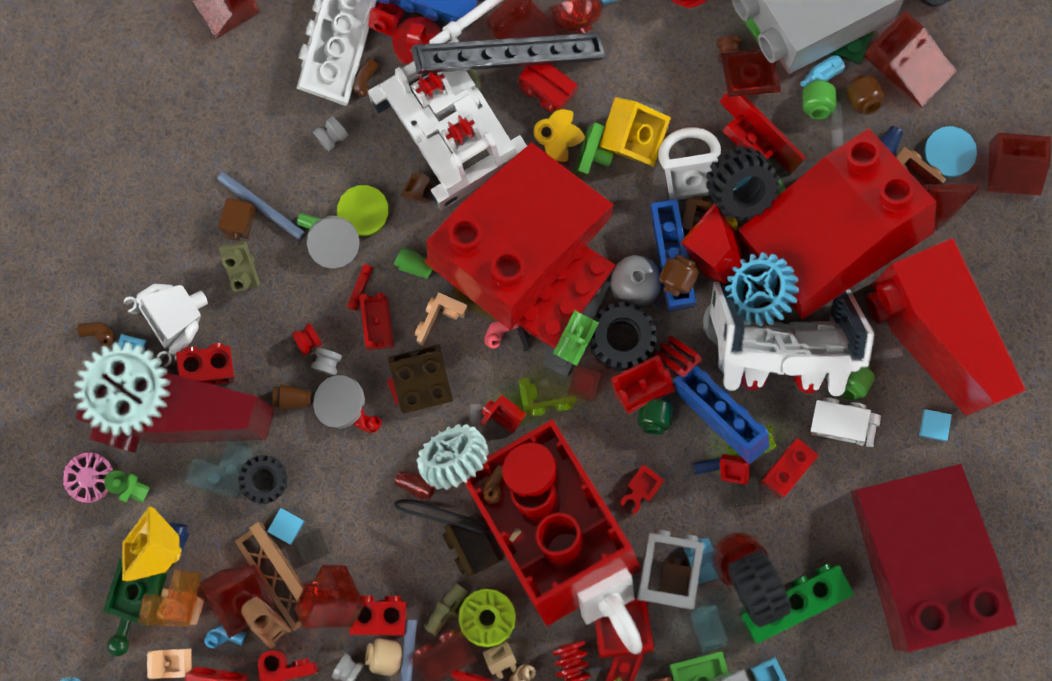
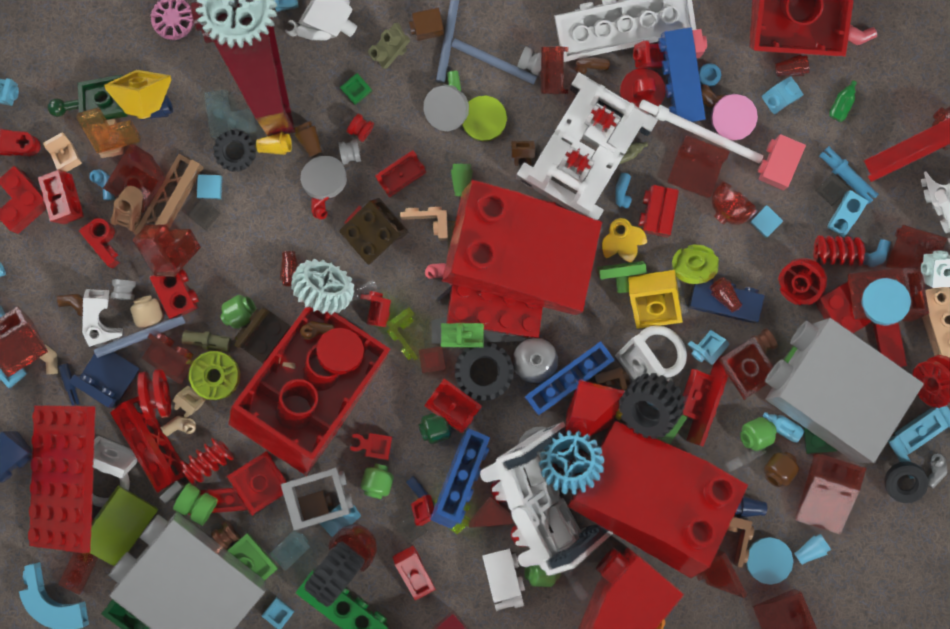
camera: 55 degrees right, 5 degrees up
bright green hips [104,470,149,503] -> none
red brick [176,343,234,385] -> none
red wheel [346,264,373,311] -> none
black piece [394,499,490,533] -> none
tile [411,33,606,74] -> none
white tile [578,568,642,654] -> none
red tile [652,335,702,377] -> none
reddish brown head [659,254,699,296] -> none
red brick [760,438,819,499] -> none
none -> bright green head [220,295,256,329]
none -> yellow cone [256,132,292,155]
none -> green tile [340,73,372,105]
none -> bright green head [360,463,394,500]
none -> plate [392,545,436,601]
none -> sand blue bar [451,38,537,85]
none -> clear red slope [469,496,515,528]
none -> clear red hinge [541,46,569,94]
none -> dark azure arm [615,173,632,208]
none -> lime tile [672,245,719,284]
none -> dark blue brick [687,279,765,324]
none -> medium azure bracket [688,330,730,365]
none -> clear red cone [709,277,742,313]
none -> medium azure cone [794,534,831,565]

